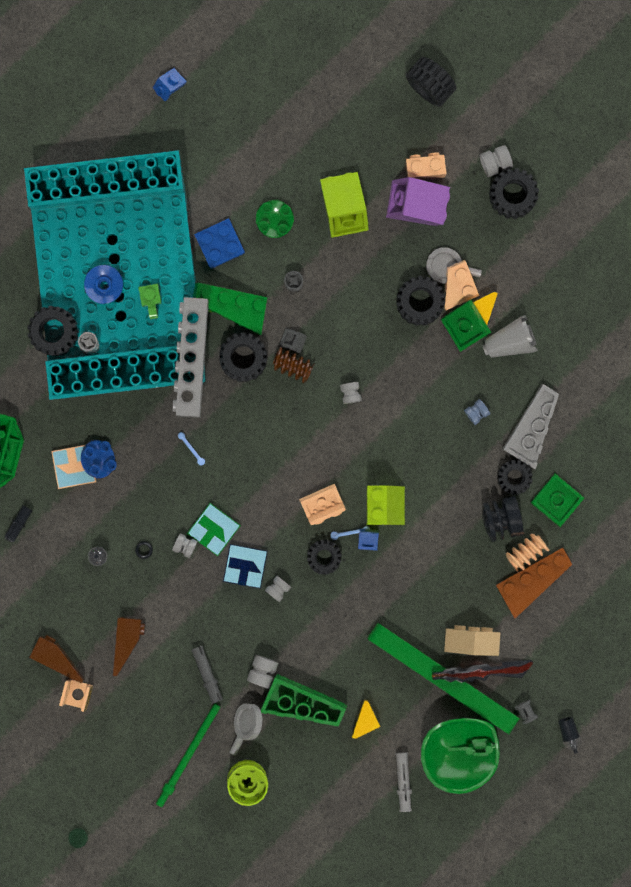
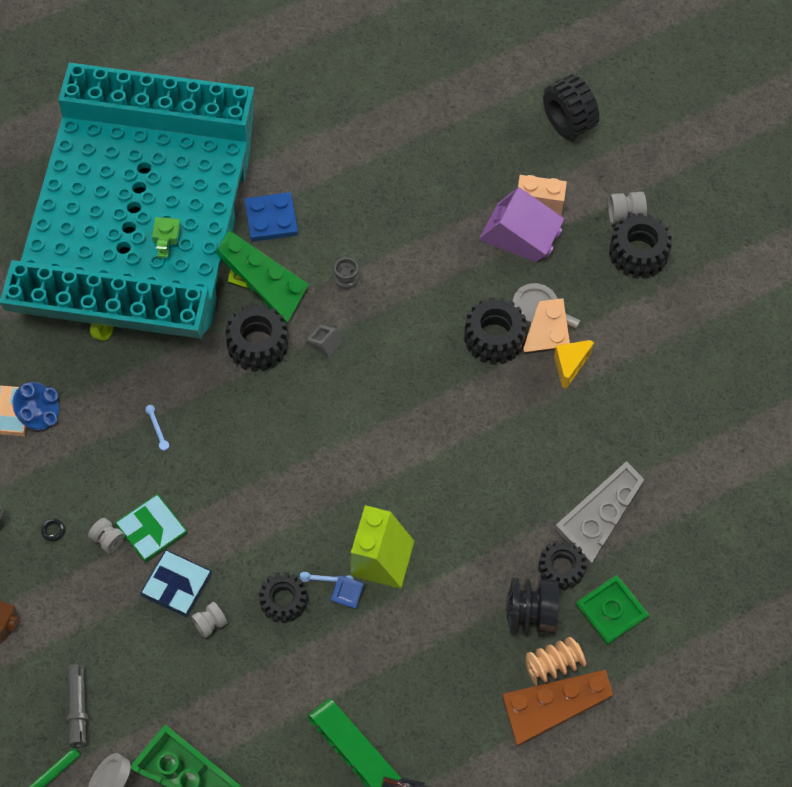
camera: 15 degrees right, 25 degrees down
black tyre [27,306,79,356] -> none
light grey wheel [78,332,100,355] -> none
blue dish [84,265,123,304] -> none
blue bracket [153,68,187,101] -> none
light grey brick [173,297,209,418] -> none
light grey wheel [247,655,279,689] -> none
green dish [256,200,294,238] -> none
reddish brown piece [272,347,315,383] -> none
light nougat bracket [299,484,346,525] -> none
lime slope [320,172,369,238] -> none
light grey wheel [340,382,362,404] -> none
green tile [441,300,491,352] -> none
tan brick [444,625,500,656] -> none
sand blue wheel [464,399,491,425] -> none
light grey cone [482,315,538,358] -> none

